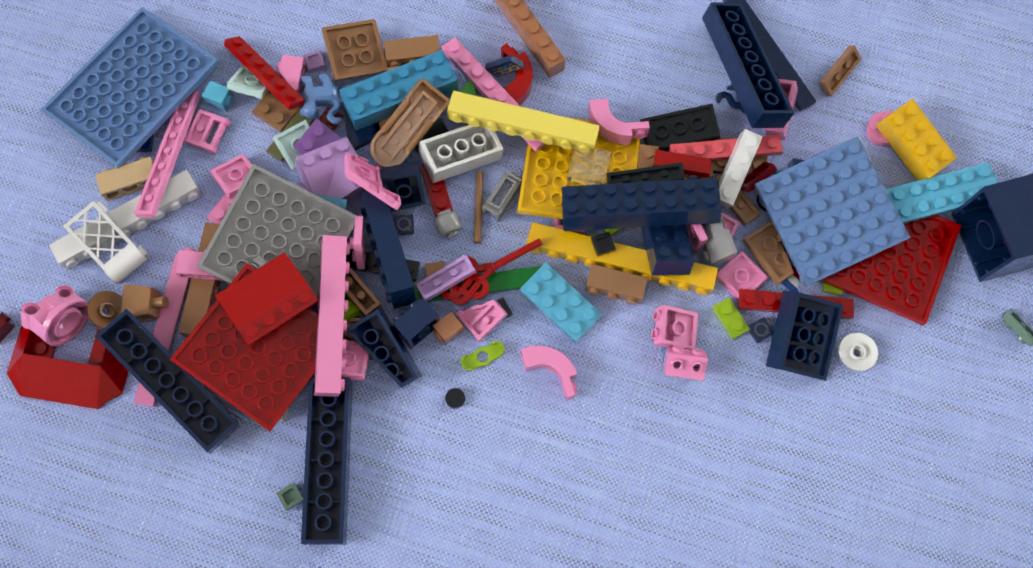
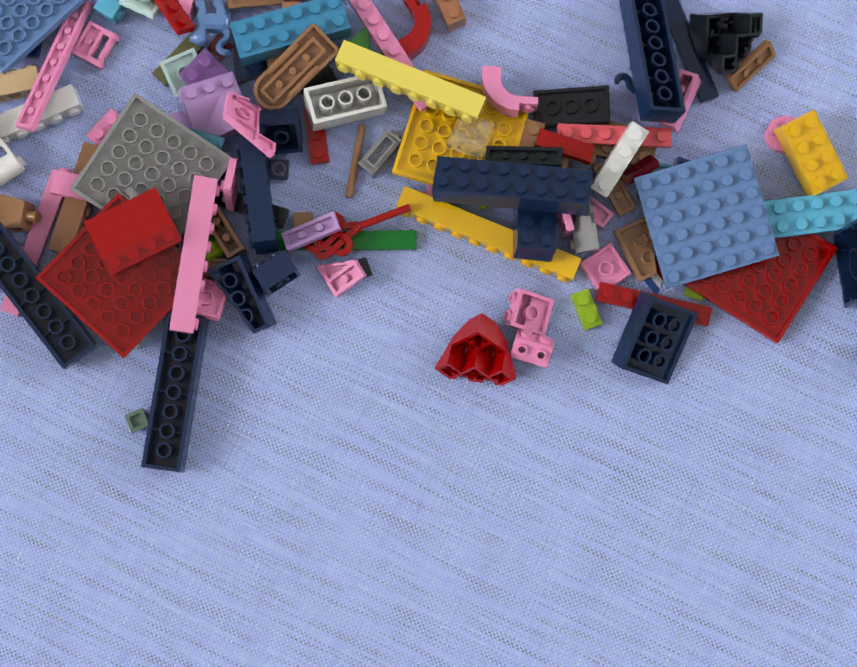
camera: 15 degrees right, 10 degrees up
bright pink plate [210,154,252,199] -> none
medium nougat plate [252,91,303,133] -> none
nougat brick [433,312,464,345] -> none
light grey head [434,209,462,238] -> none
black tile [445,388,465,409] -> none
lime piece [461,341,505,371] -> none
tile [485,55,524,77] -> none
medium azure plate [519,262,602,343] -> none
bright pink arch [521,346,577,401] -> none
medium nougat brick [585,264,648,305] -> none
black tile [591,232,616,257] -> none
dark blue tile [748,317,773,343] -> none
white dish [839,333,878,371] -> none
none -> red brick [435,313,516,386]
none -> black brick [689,12,763,75]

